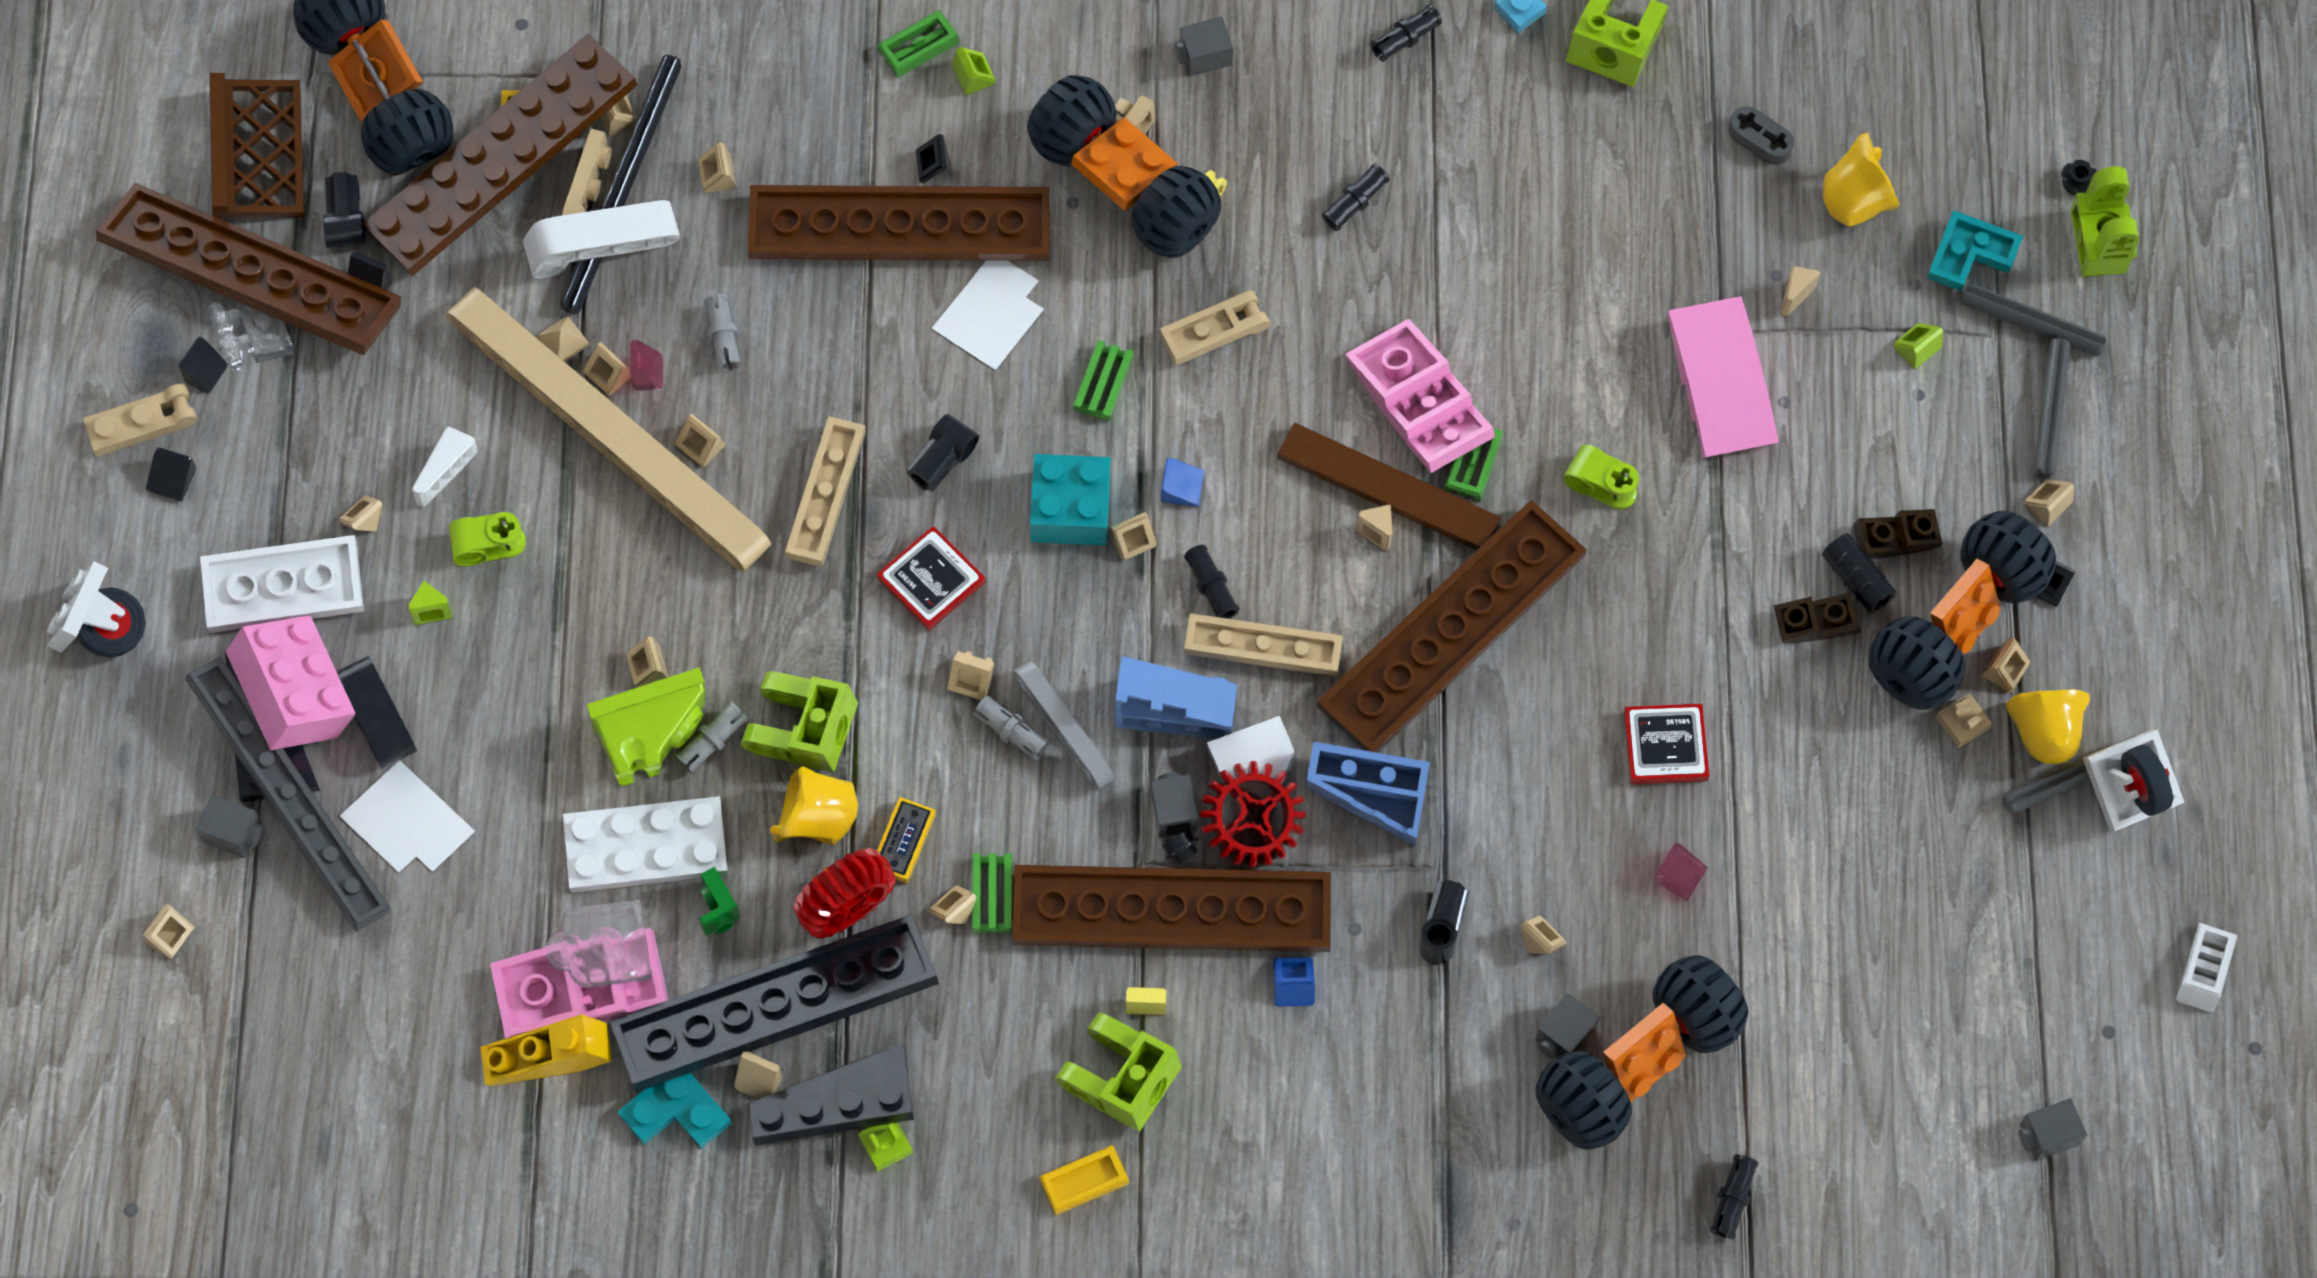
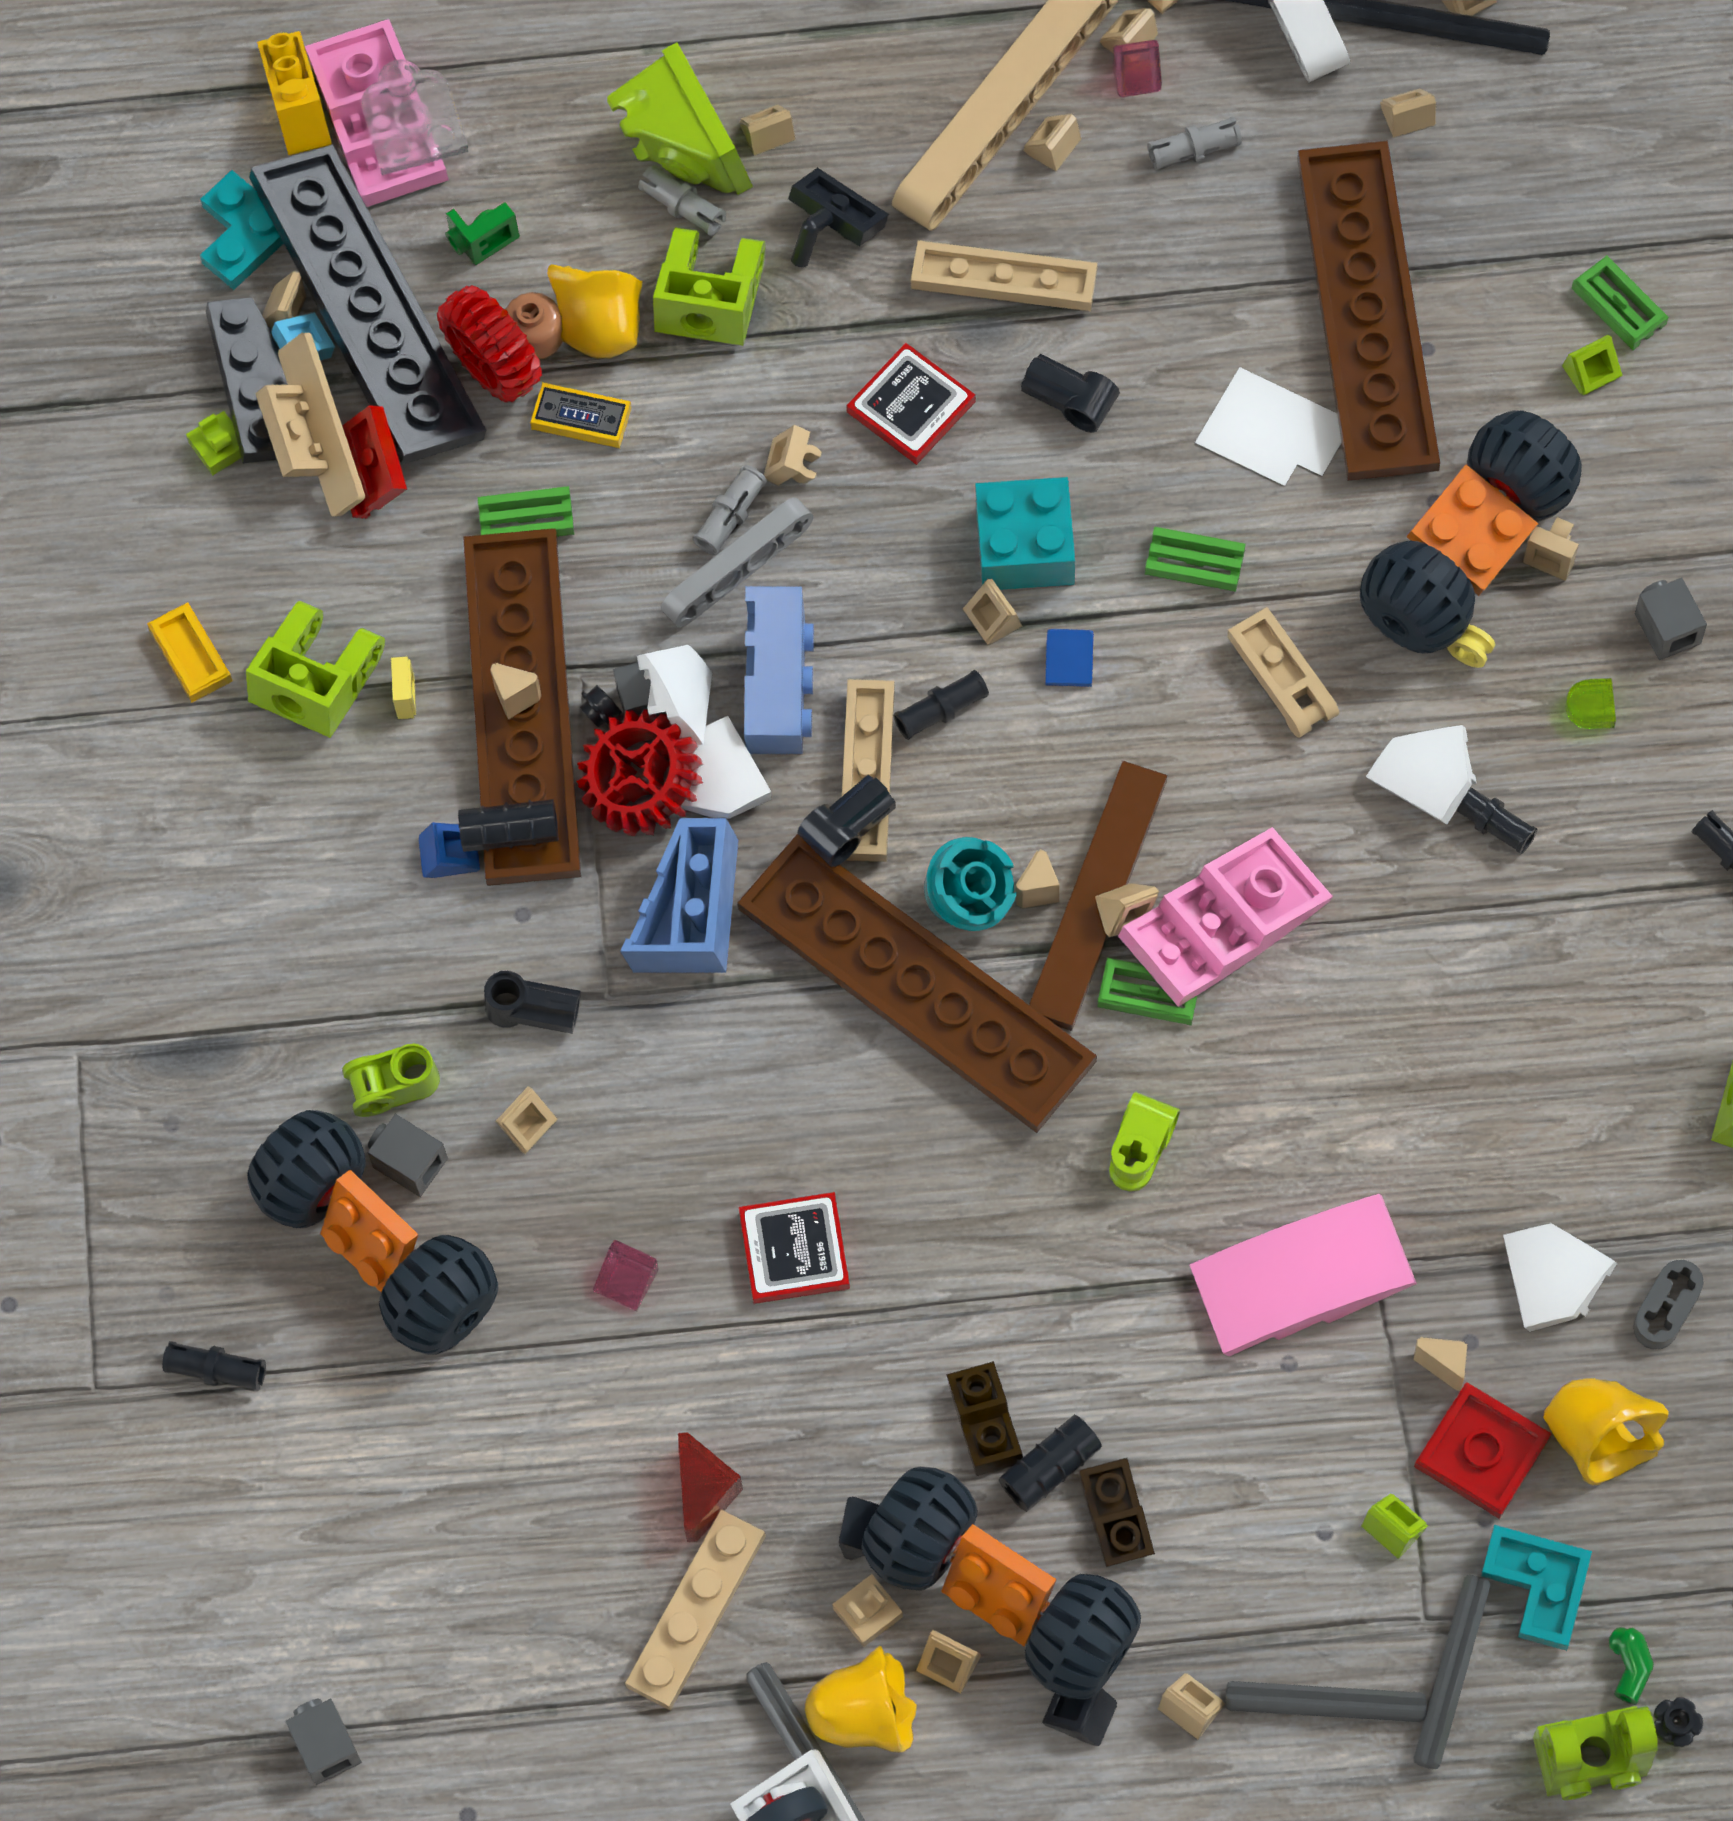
camera: 90 degrees right, 0 degrees up
white plate [563,796,728,893] -> none
black slope [916,134,951,183] -> none
tan slope [928,885,977,924] -> none
none -> tan bracket [255,333,365,517]
none -> medium azure plate [271,312,335,360]
none -> red plate [342,405,407,519]
none -> lime piece [342,1043,440,1117]
none -> black axle [458,799,559,852]
none -> tan slope [490,663,541,719]
none -> nougat head [506,292,563,359]
none -> tan plate [625,1510,766,1711]
none -> white slope [637,645,712,745]
none -> clear red slope [678,1432,743,1542]
none -> black plate [788,167,889,268]
none -> black piece [797,774,896,867]
none -> black slope [839,1496,879,1560]
none -> teal cone [924,837,1016,931]
none -> tan slope [1095,883,1159,937]
none -> white slope [1366,725,1477,825]
none -> red tile [1414,1382,1552,1519]
none -> white slope [1503,1223,1617,1332]
none -> clear neon green tile [1565,678,1616,729]
none -> green arm [1609,1627,1654,1705]

